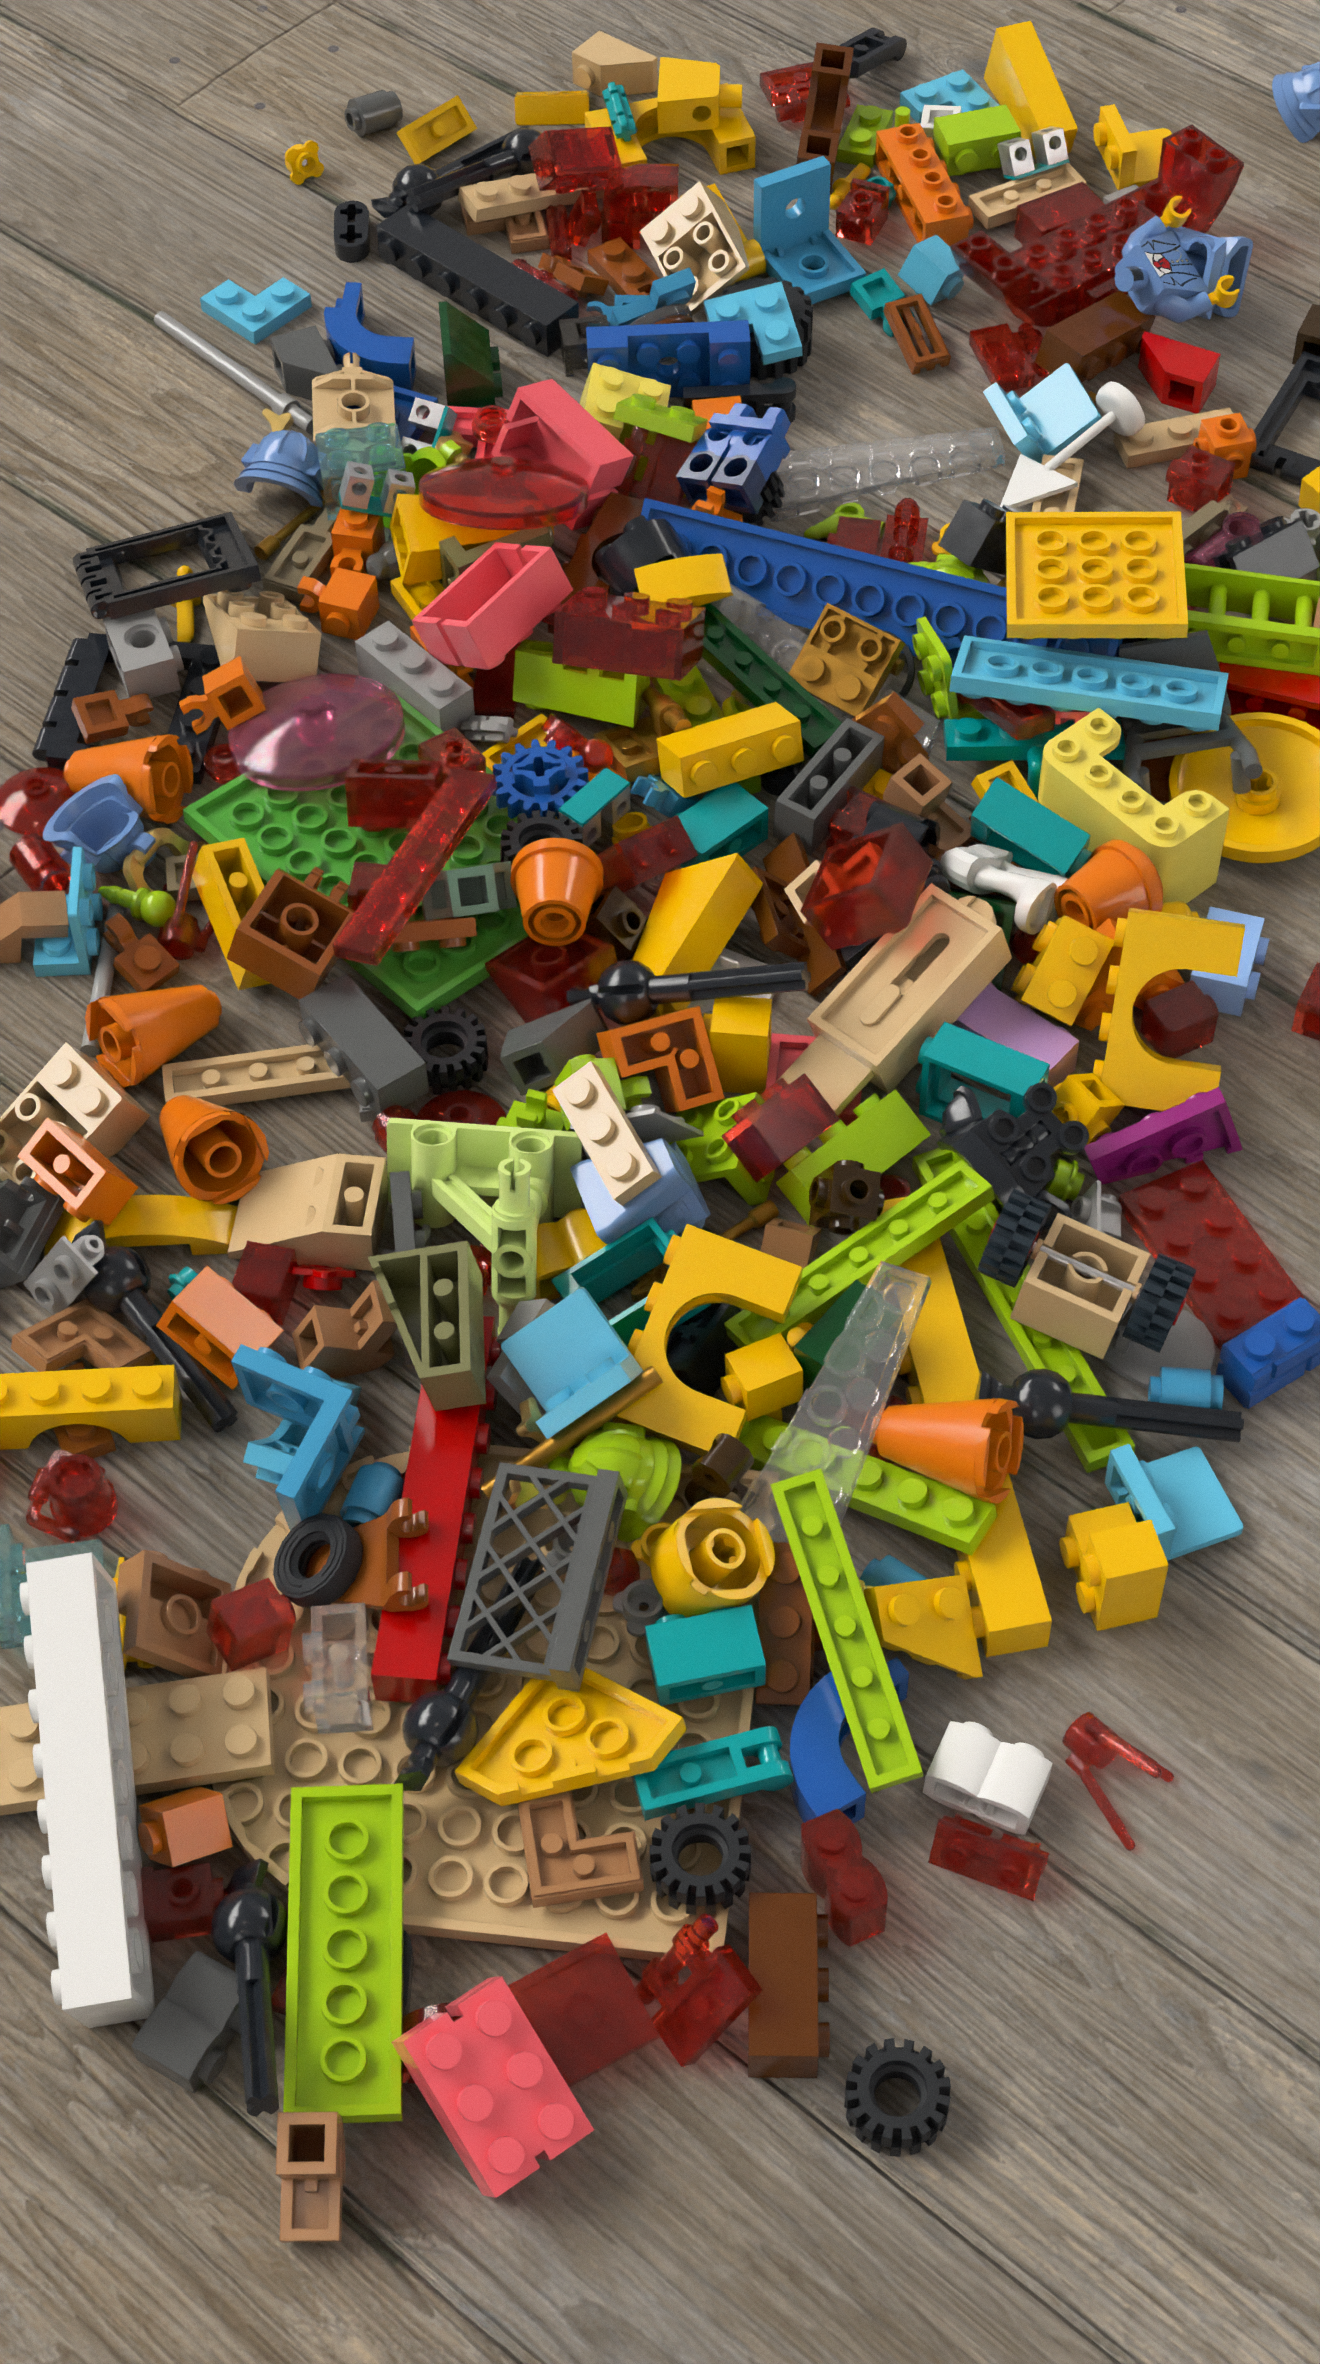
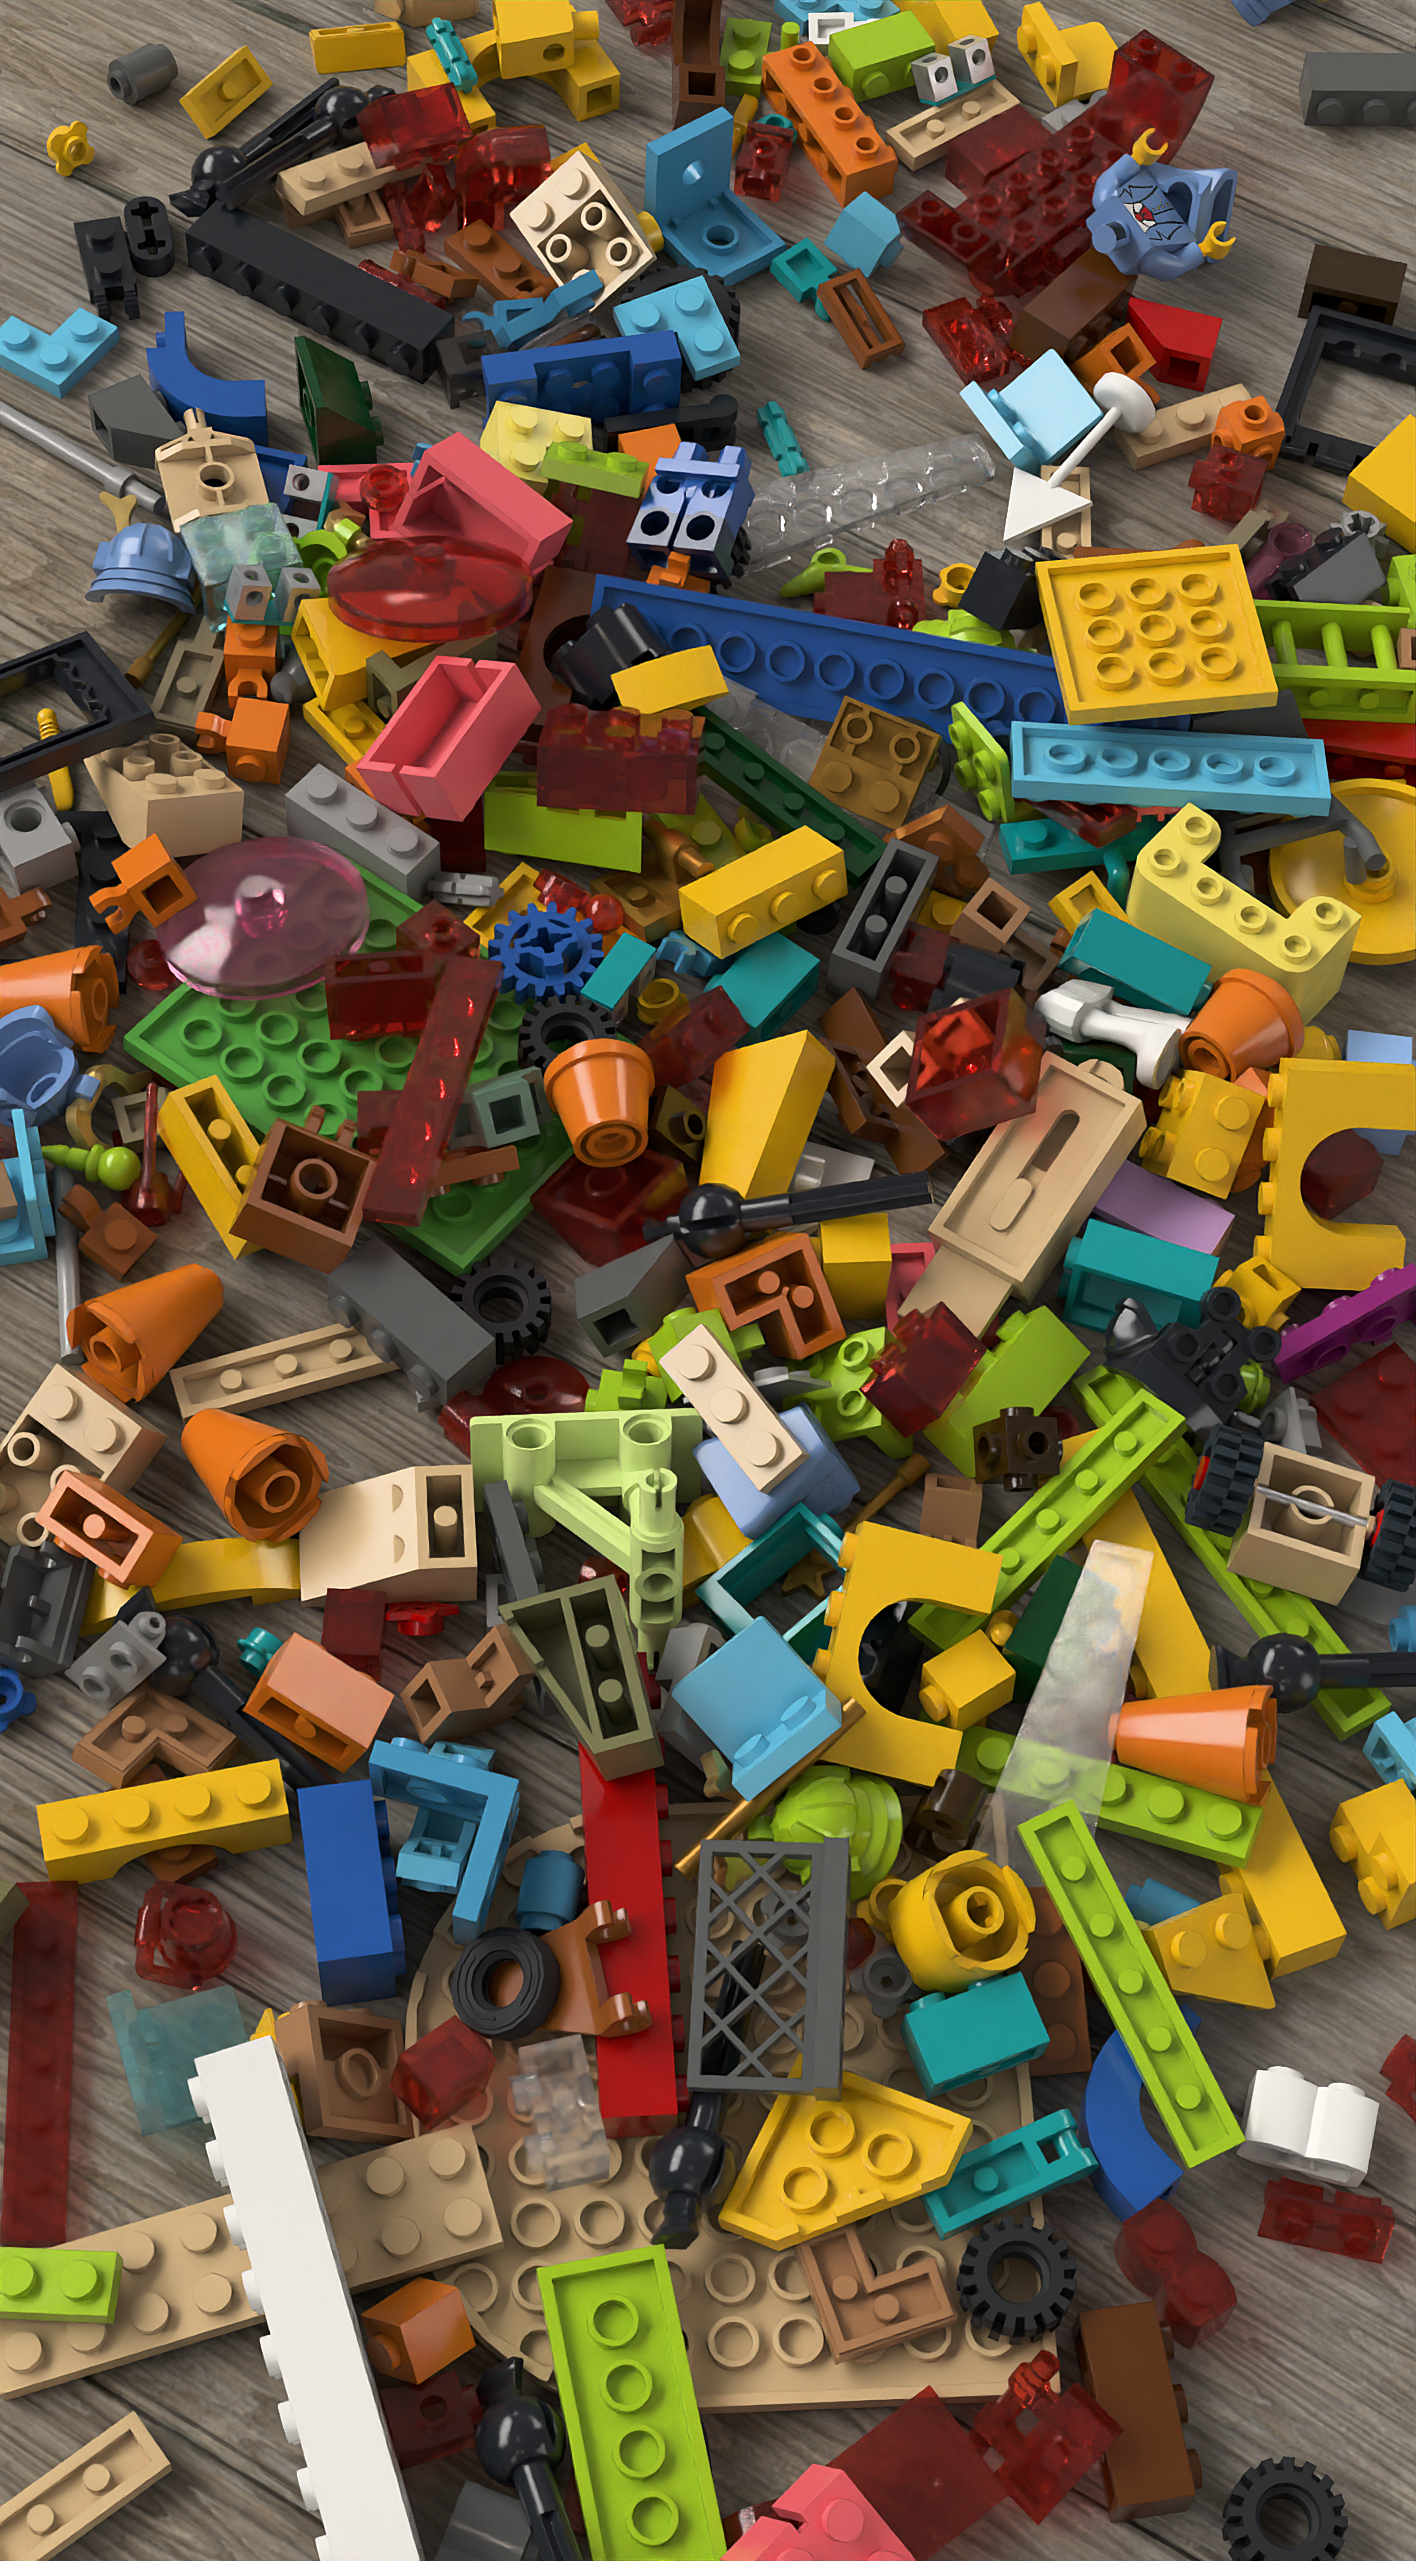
camera: 15 degrees left, 5 degrees up
none -> black hinge [73,216,140,323]
none -> blue brick [297,1779,407,2007]
none -> teal axle [756,401,810,485]
none -> orange brick [1068,323,1161,405]

